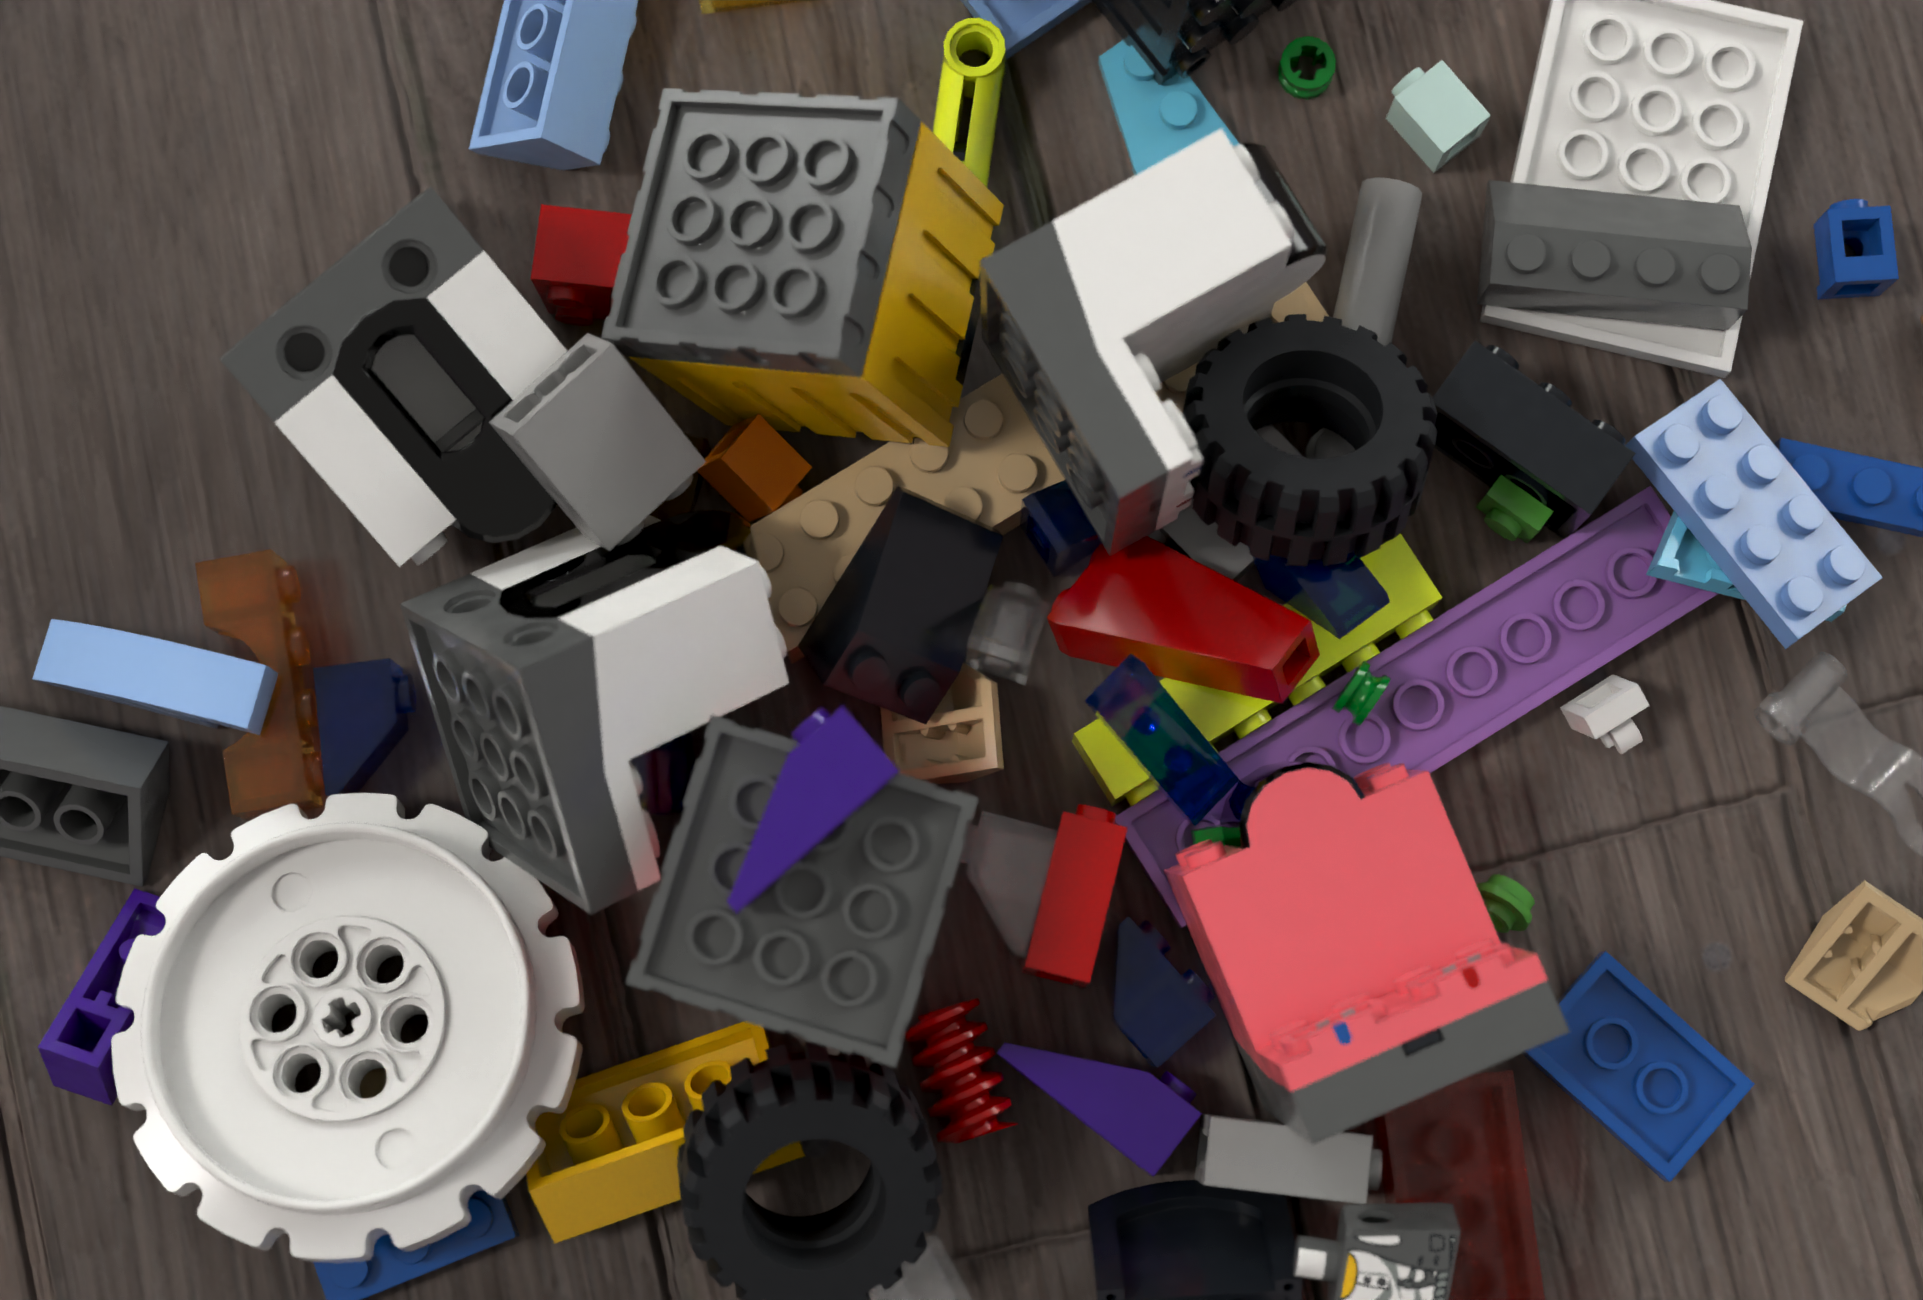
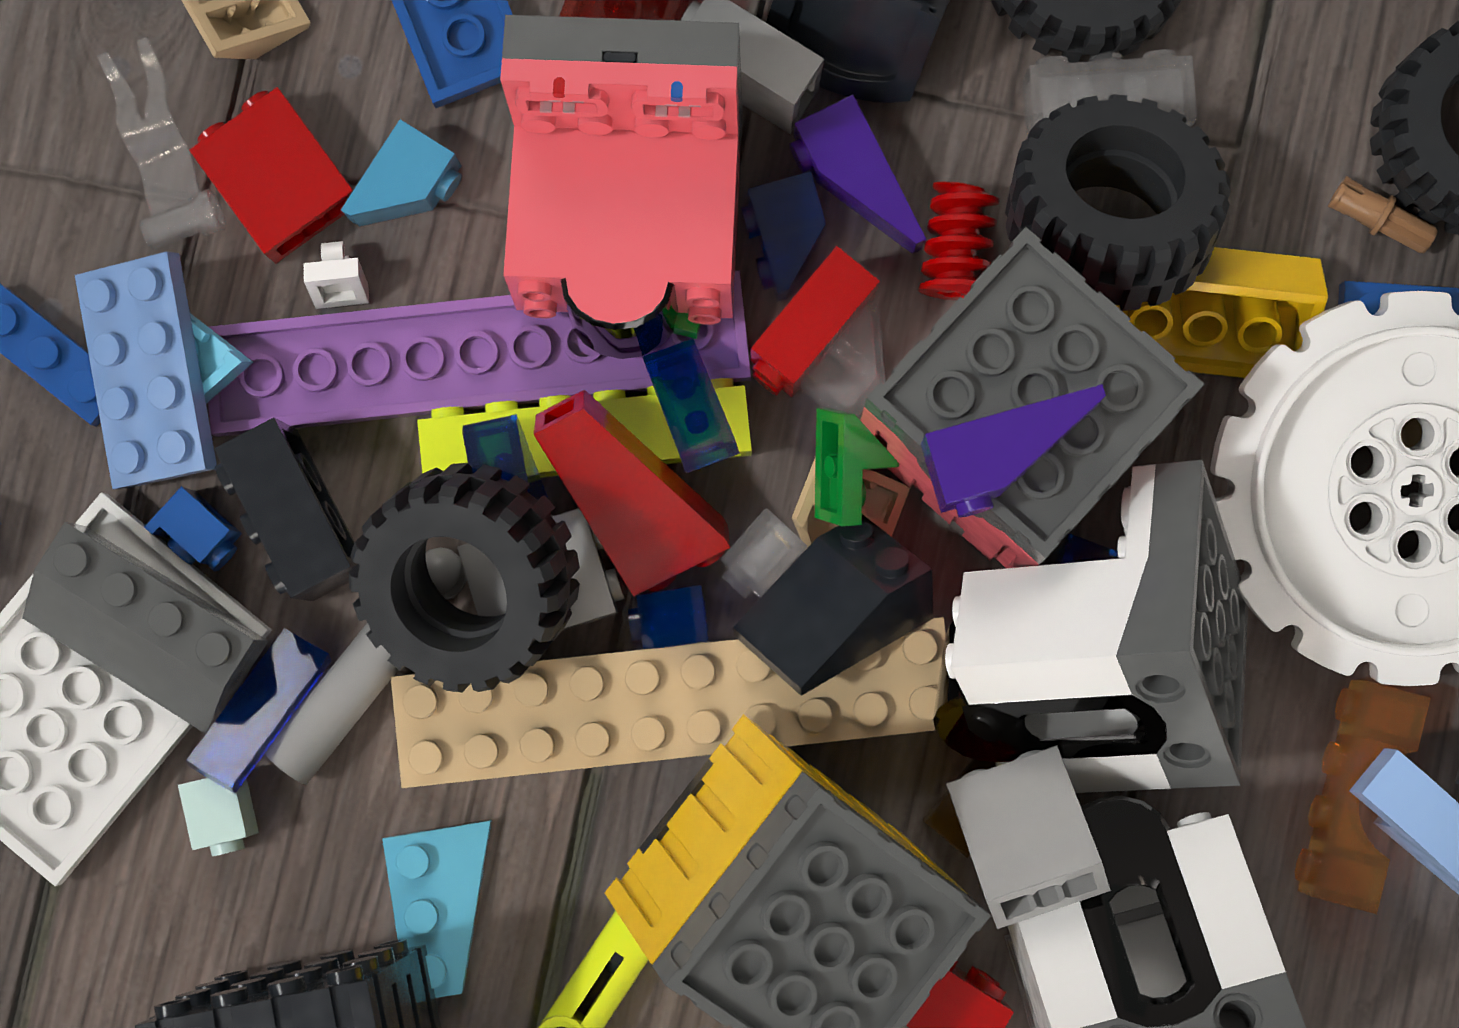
camera: 150 degrees left, 5 degrees up
clear blue slope [313,658,416,796] -> none
orange brick [697,414,812,522] -> none
piece [980,128,1327,556] -> none
green bush [1277,36,1336,100] -> none
green bush [1332,661,1391,726] -> none
bright green plate [1476,474,1554,544] -> none
bright green plate [1477,874,1535,933] -> none
none -> blue brick [144,486,242,571]
none -> clear blue tile [186,628,332,794]
none -> red brick [189,87,353,264]
none -> dark azure slope [341,119,462,227]
none -> green slope [814,408,899,526]

